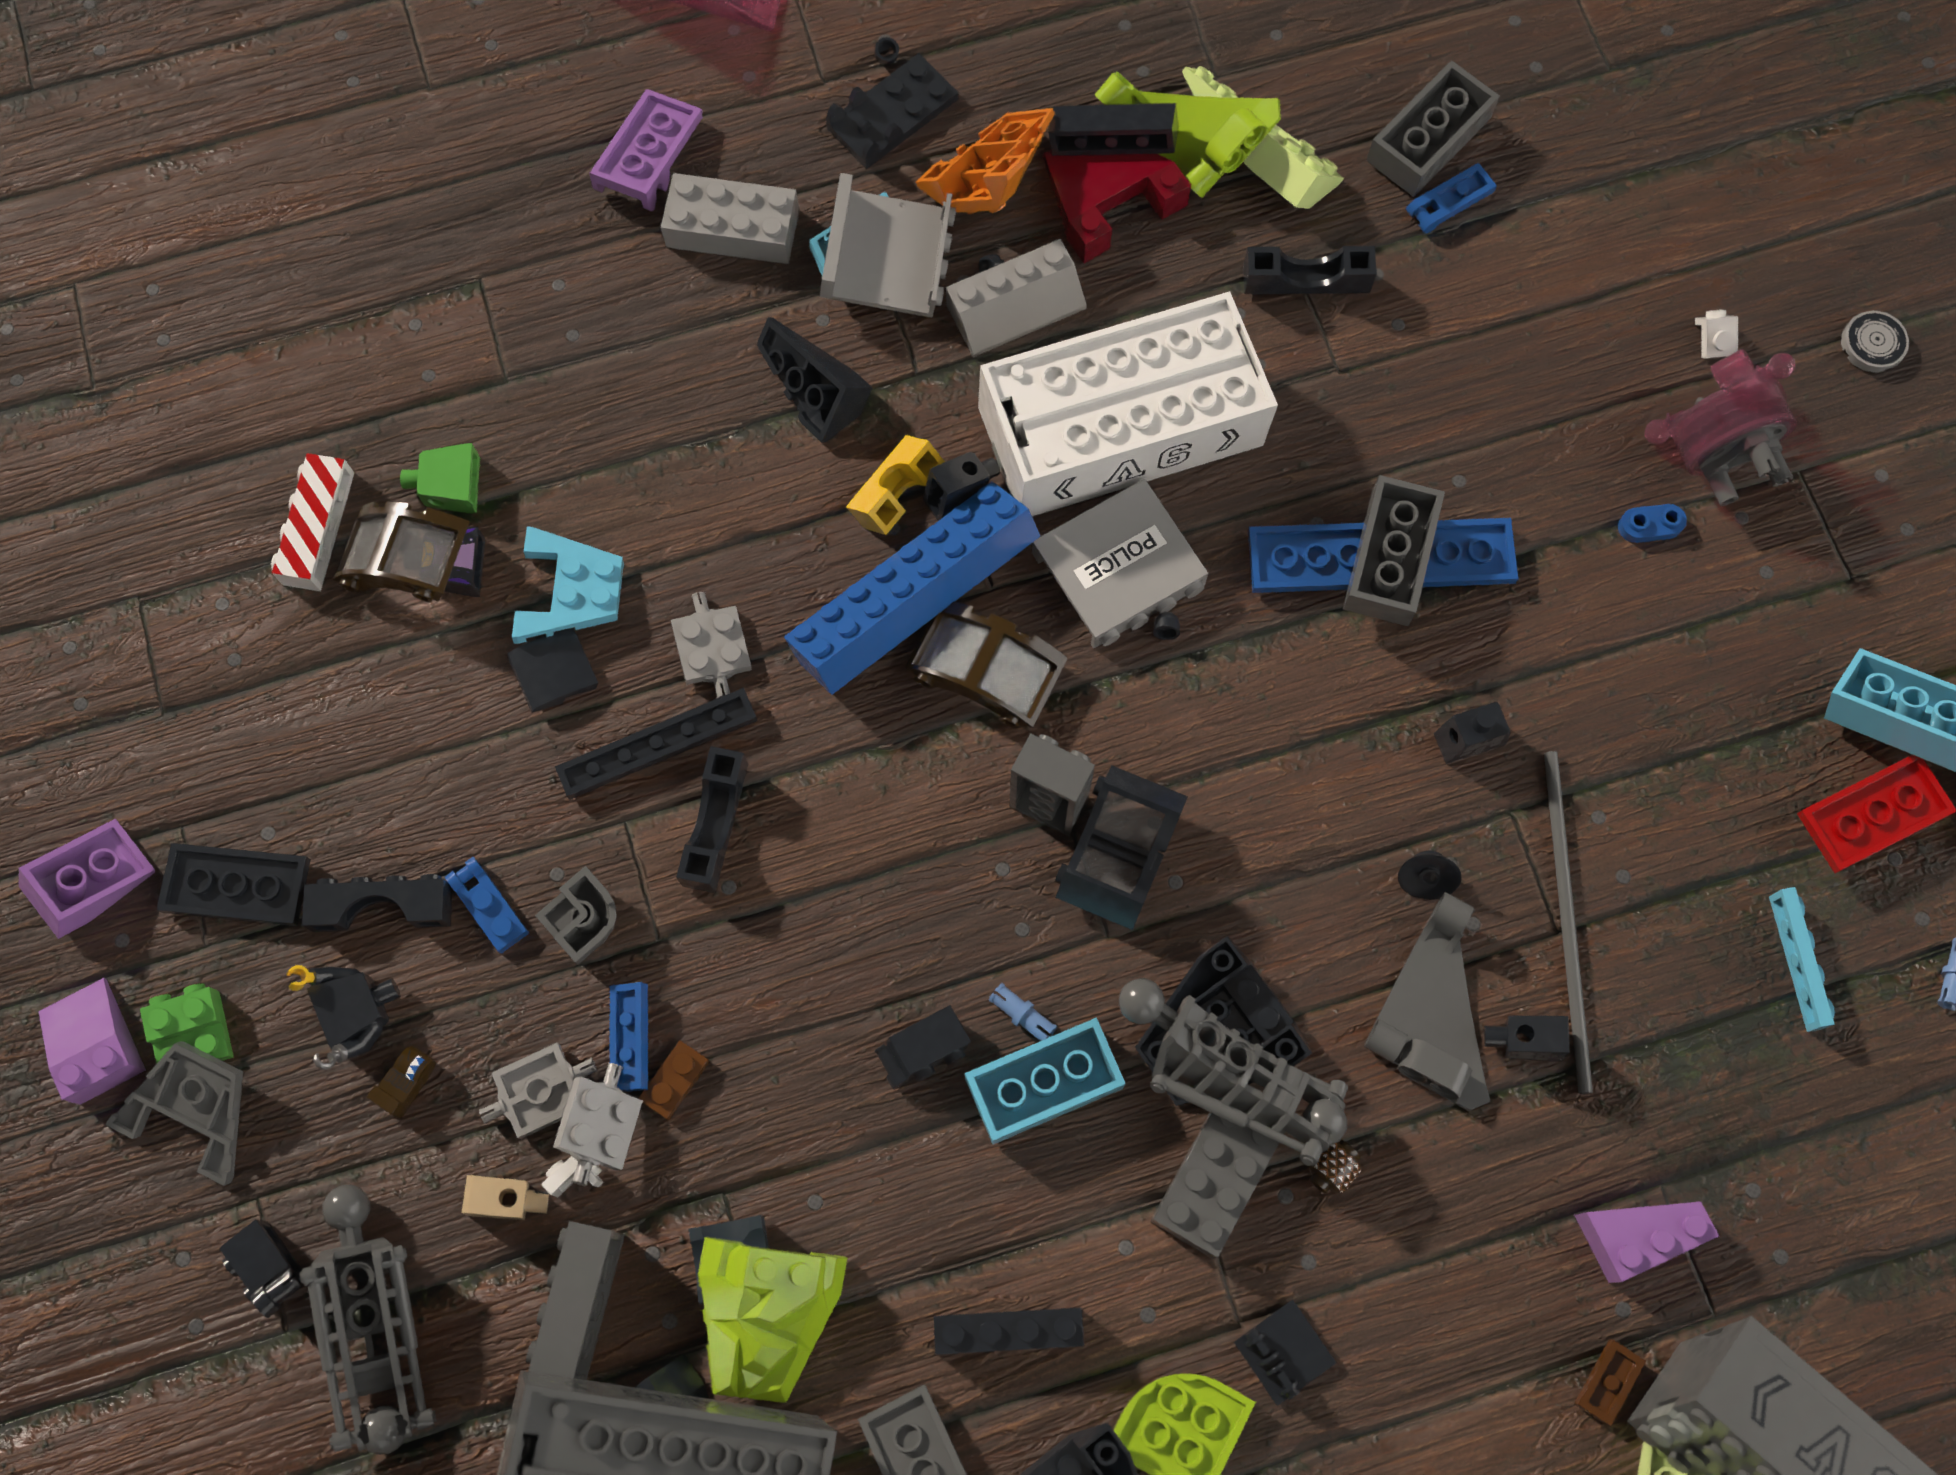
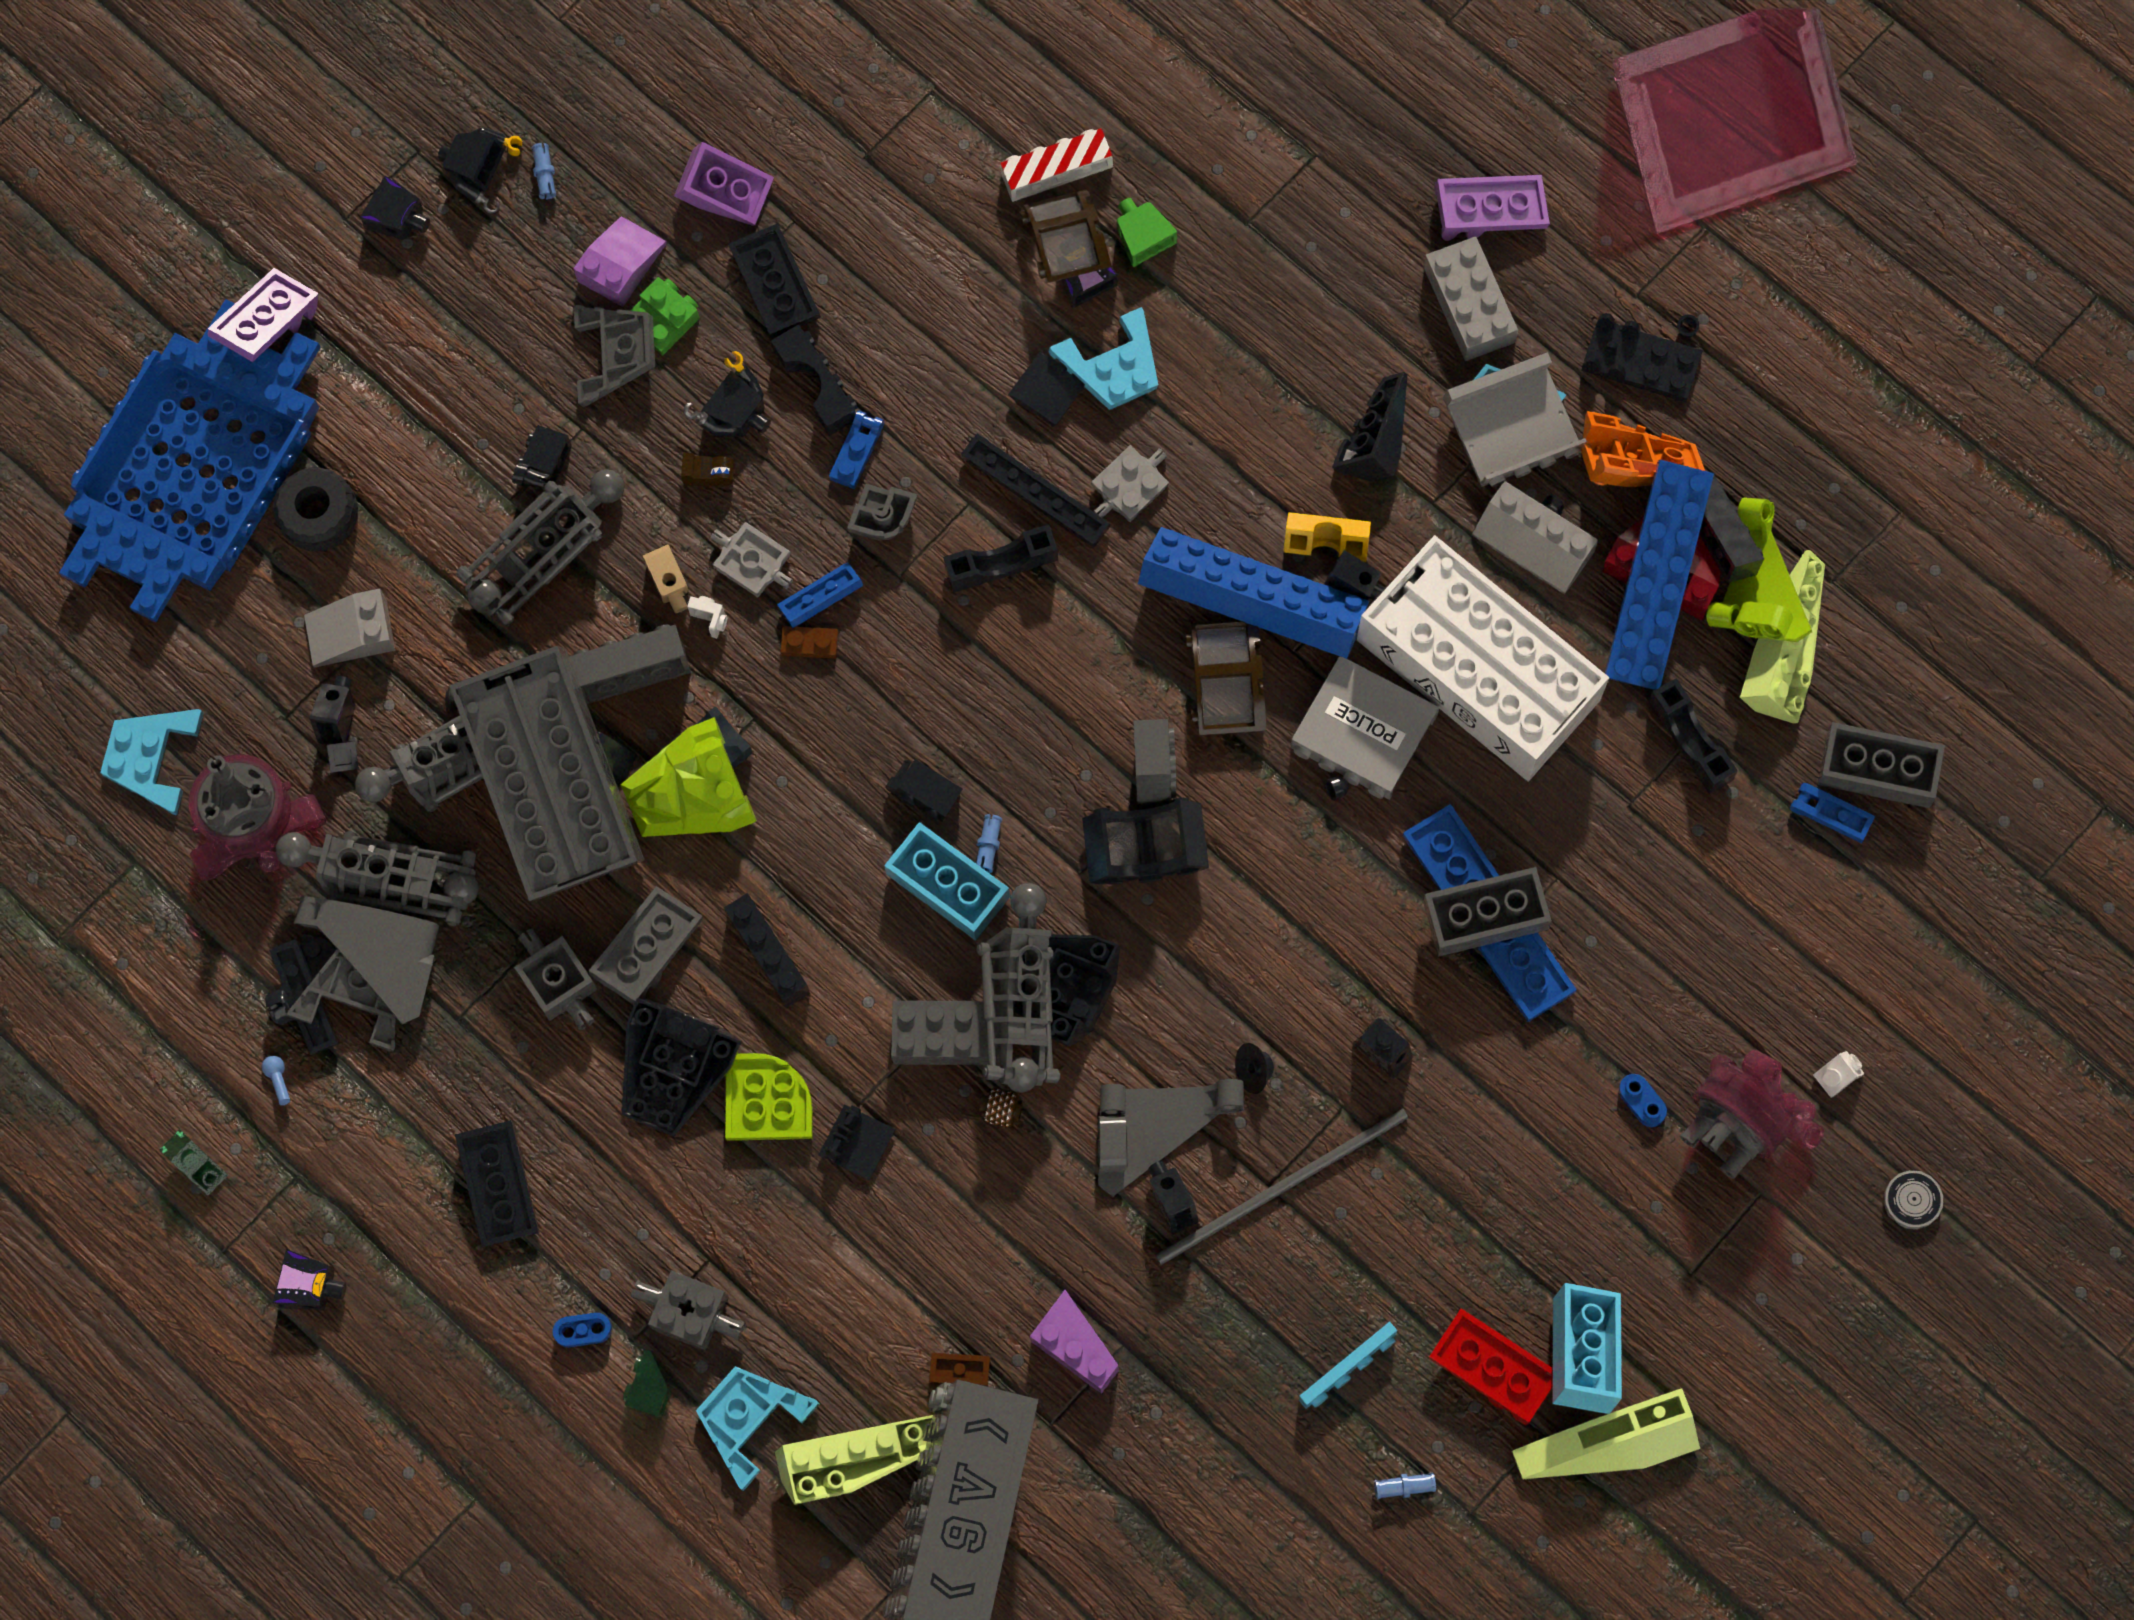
camera: 65 degrees right, 0 degrees up
light grey plate [553,1063,643,1186] -> none
none -> blue plate [1605,460,1714,690]

